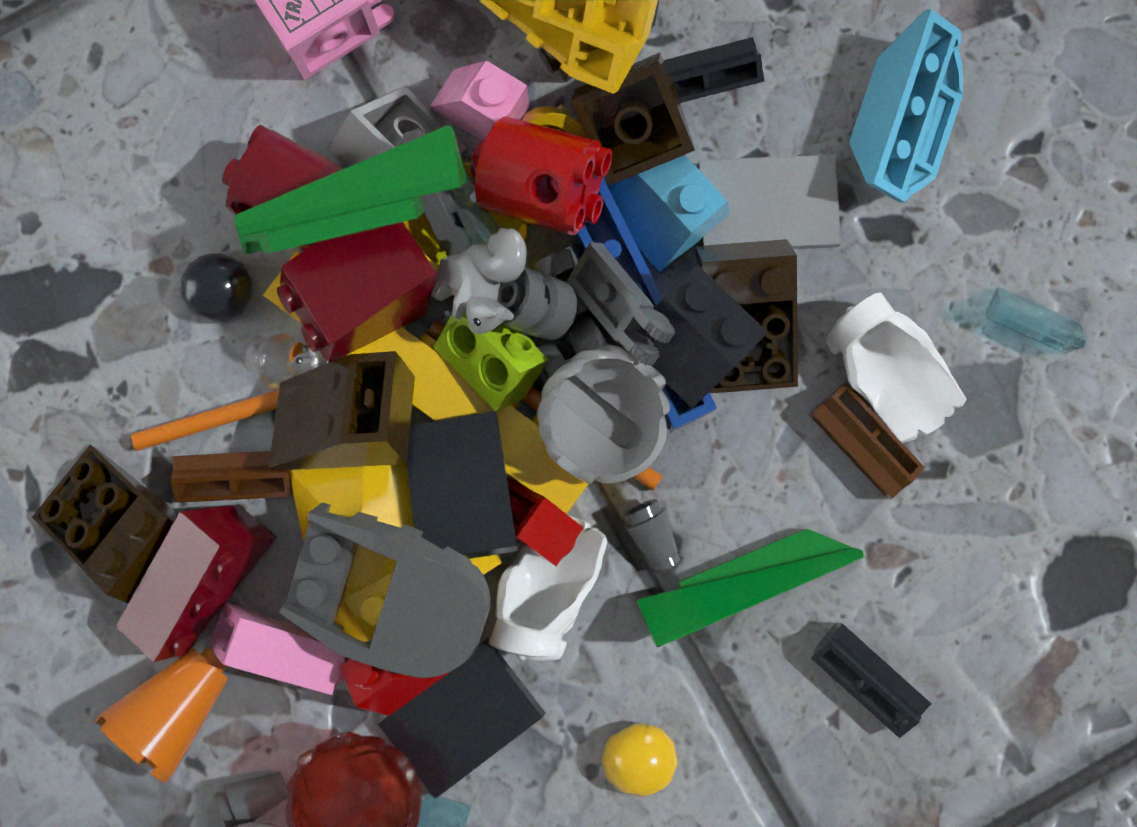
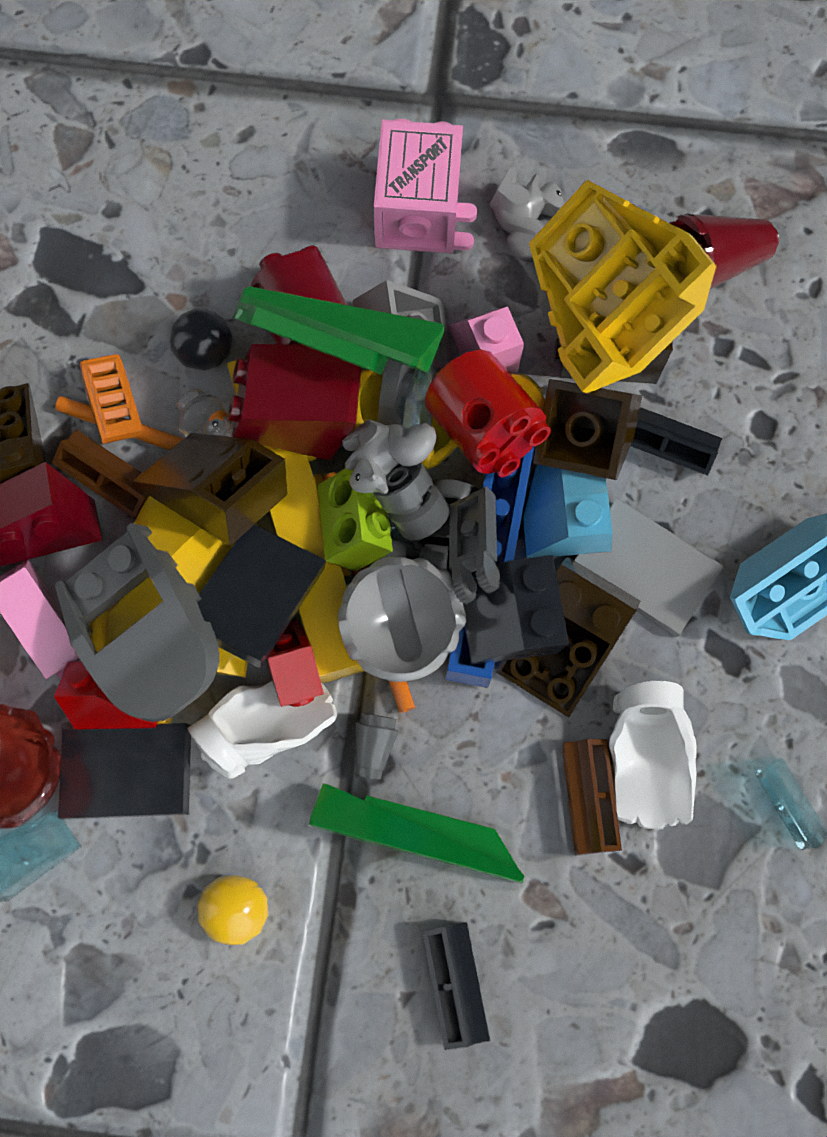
camera: 35 degrees right, 10 degrees down
none -> orange slope [80,354,144,444]

